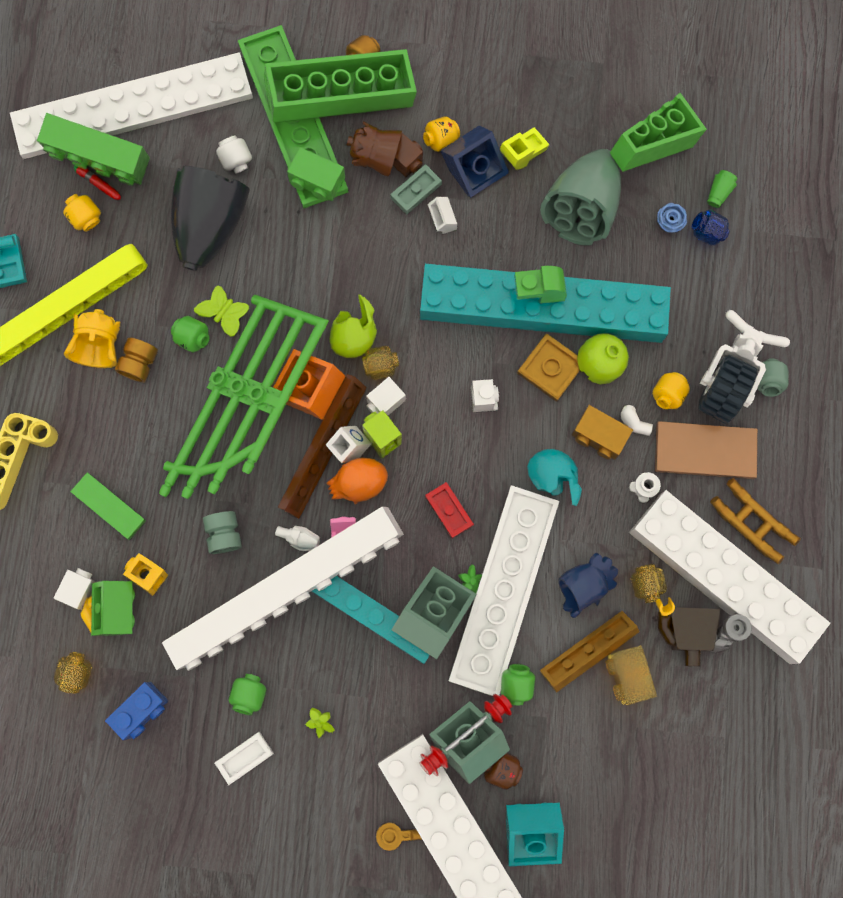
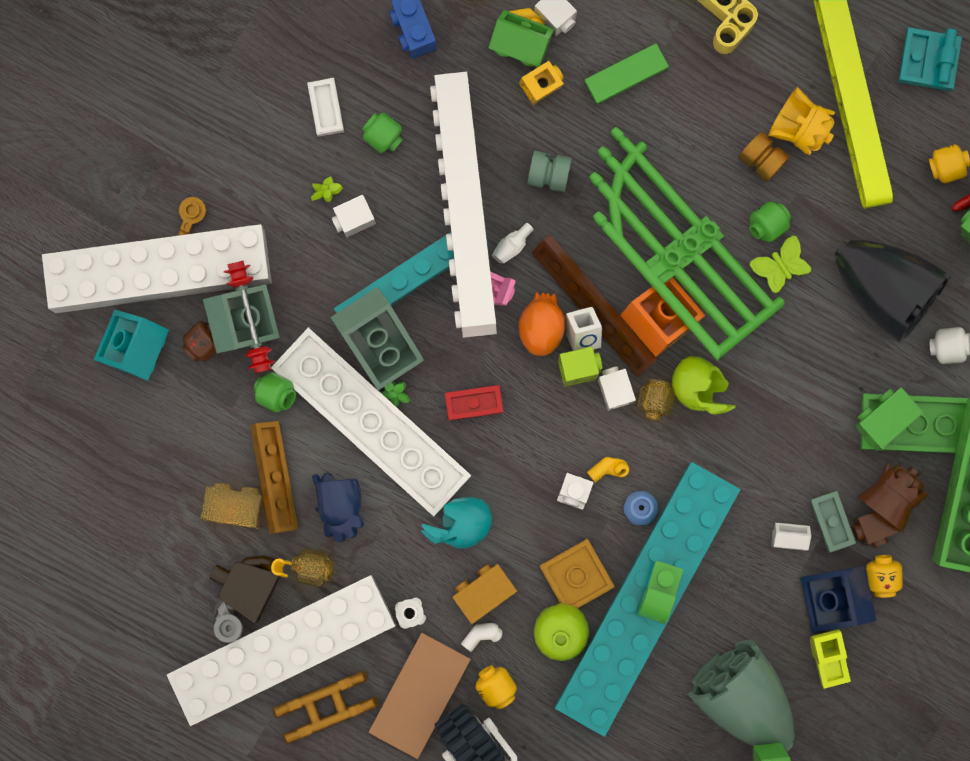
camera: 120 degrees right, 5 degrees up
none -> white brick [331,195,376,238]
none -> yellow arm [587,457,629,483]
none -> medium blue plate [623,491,658,525]

